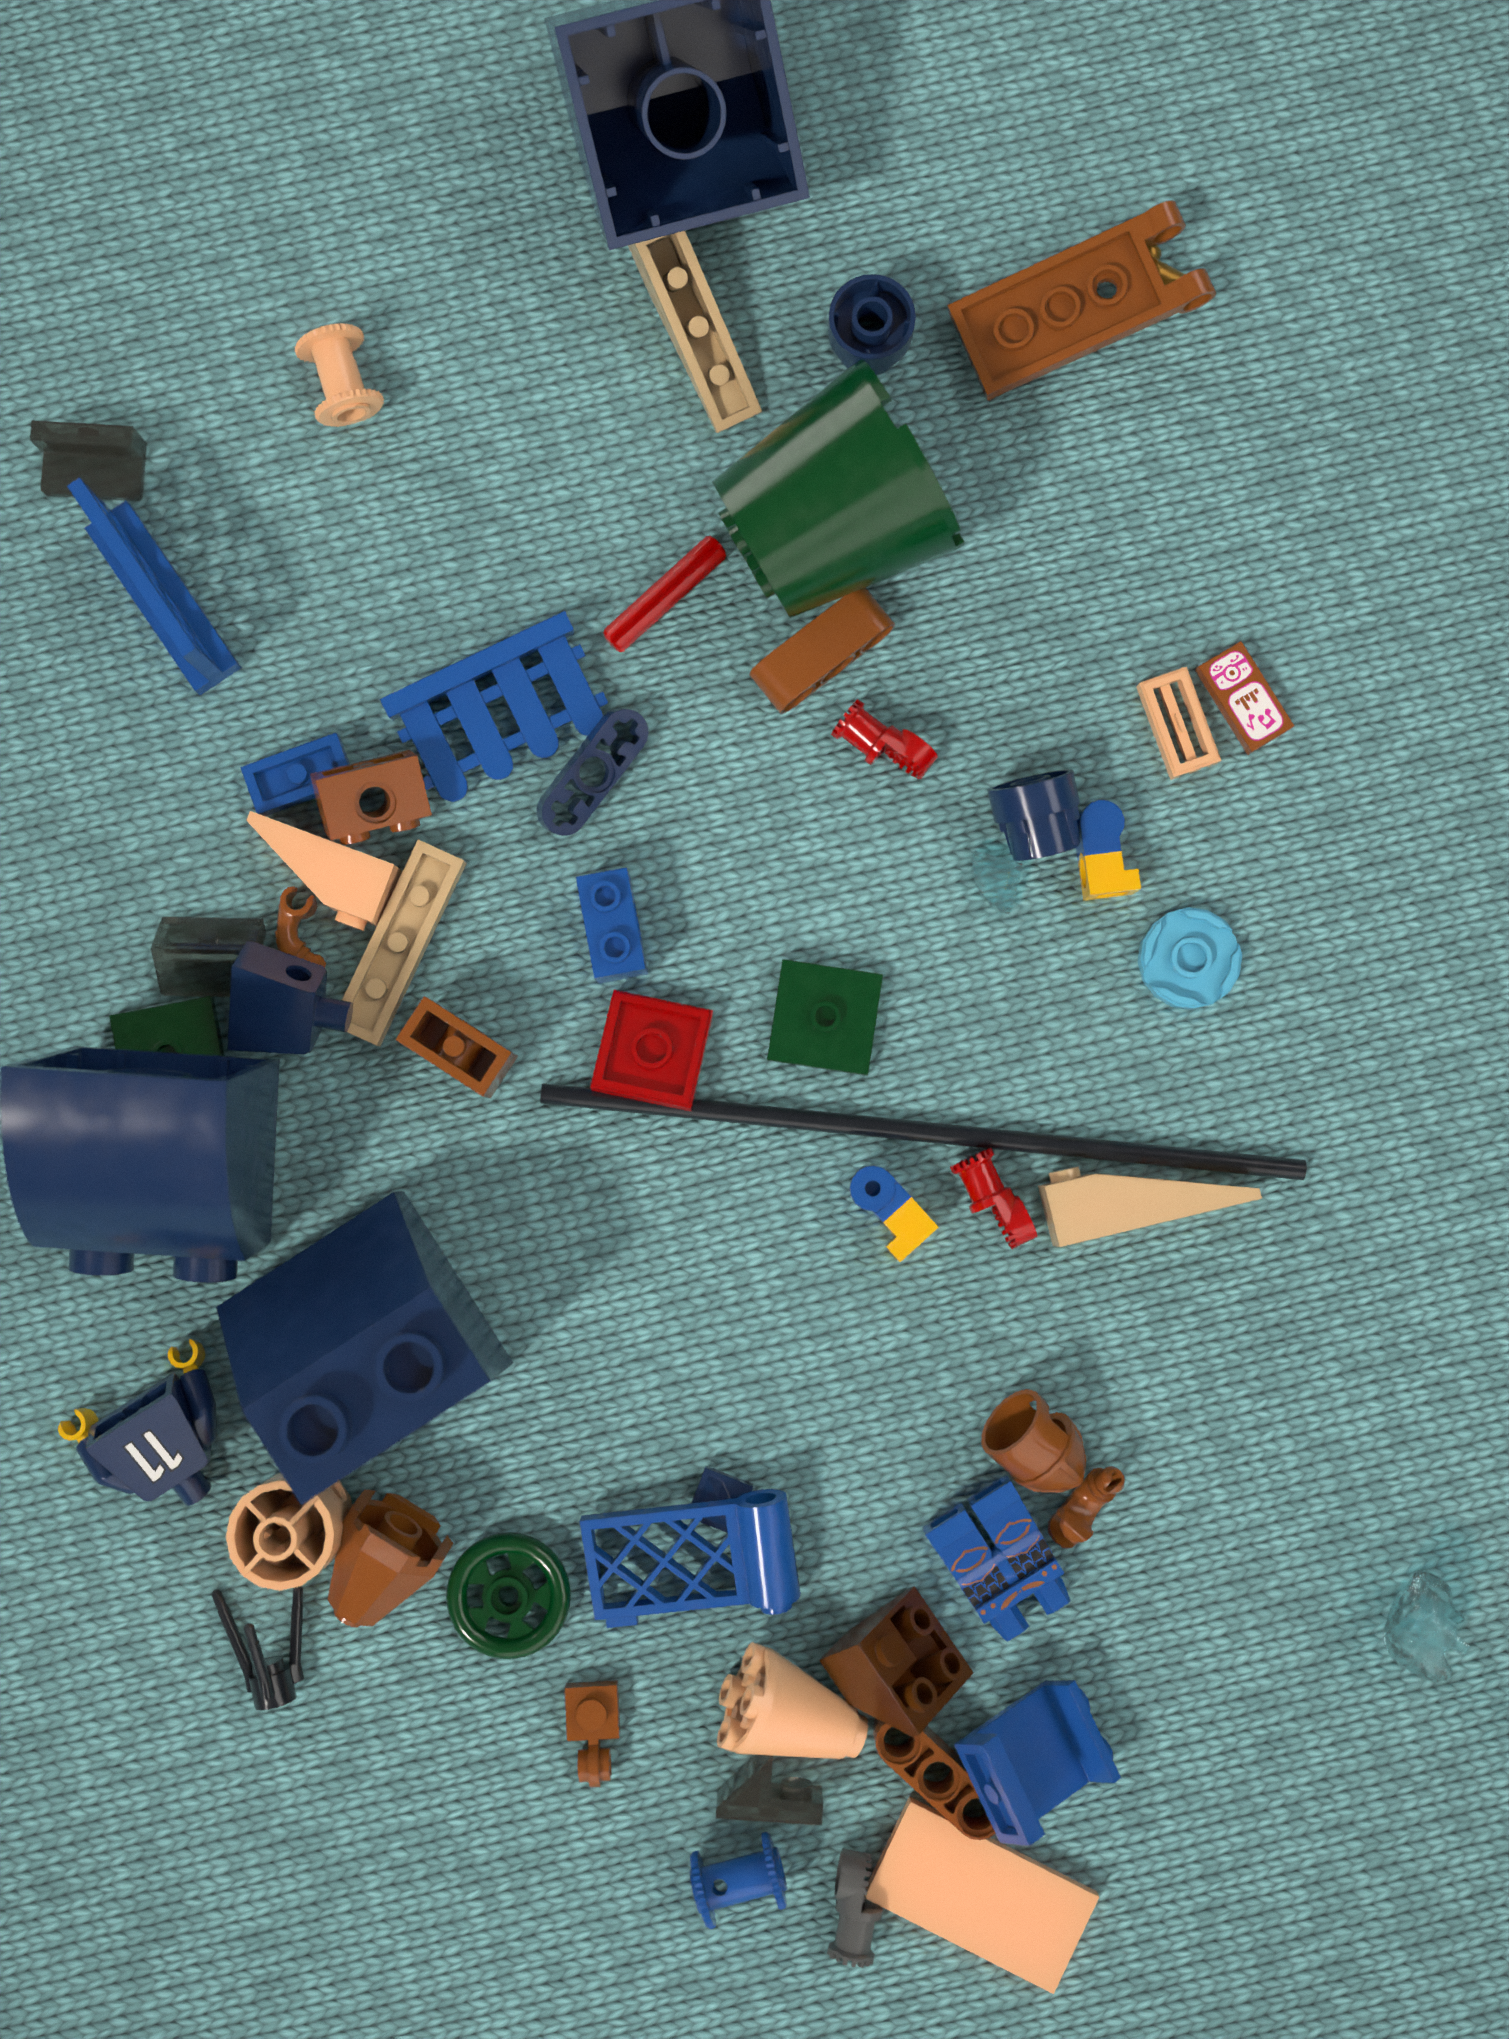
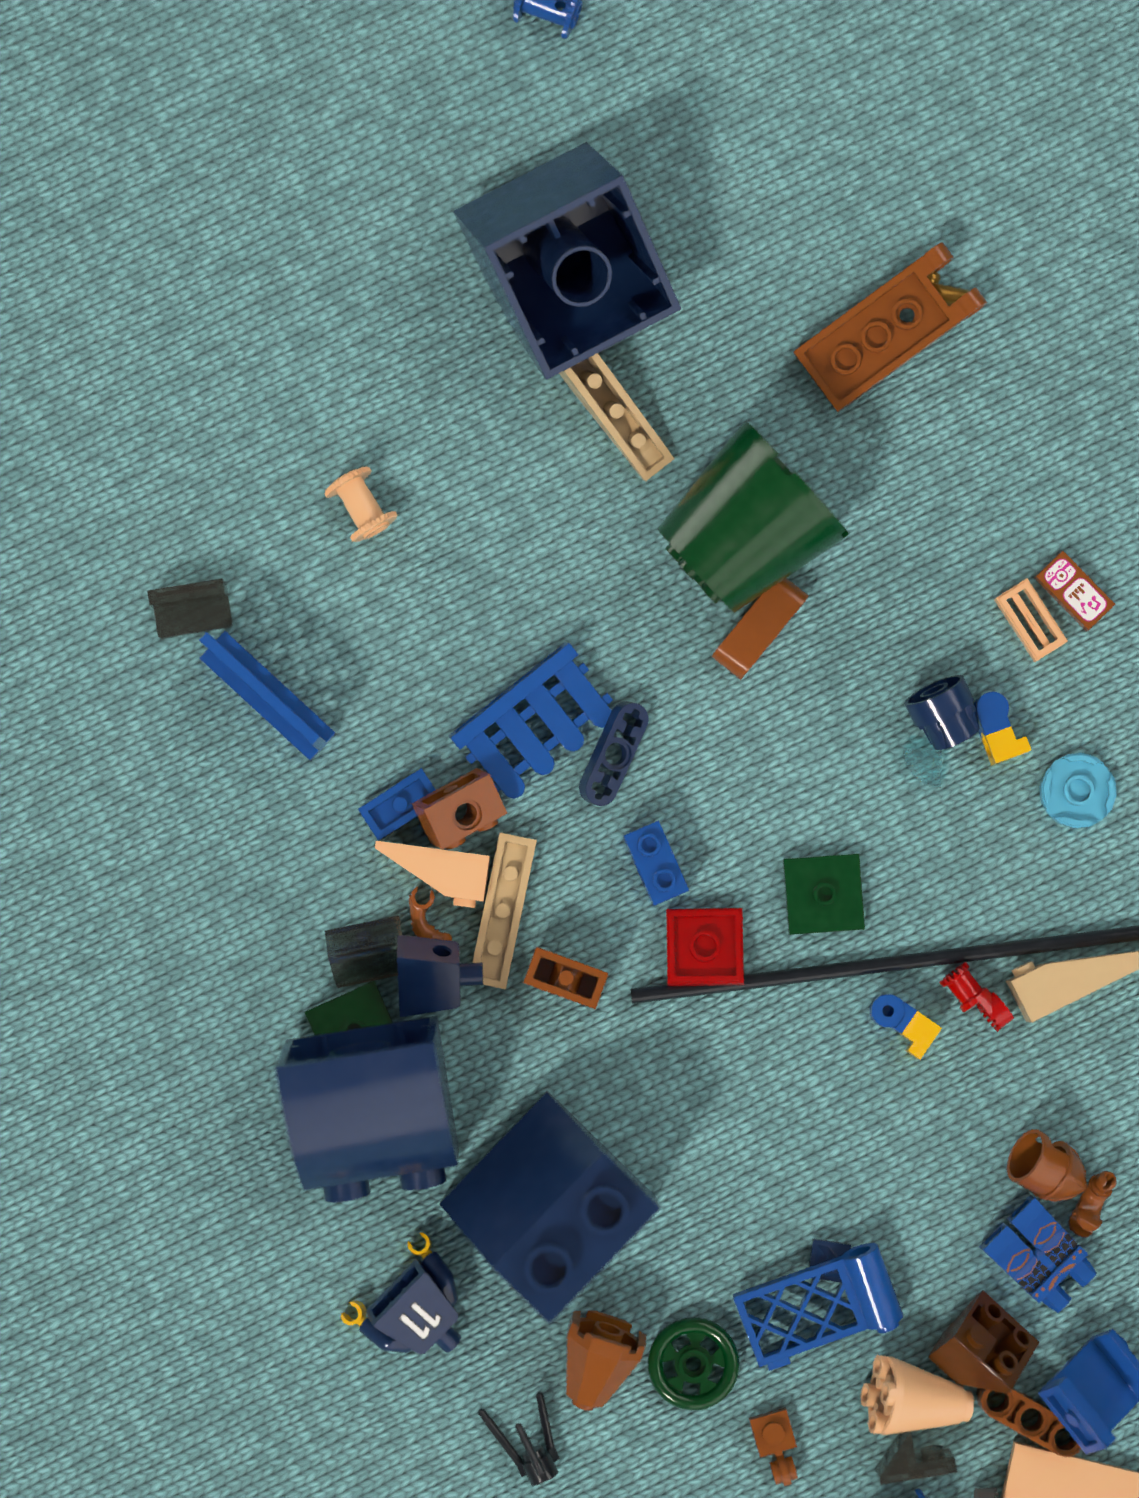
camera: 15 degrees left, 0 degrees up
light nougat cylinder [226,1472,353,1591] -> none
red axle [603,535,726,652] -> none
dark blue piece [827,274,916,375] -> none
red connector [831,699,938,779] -> none

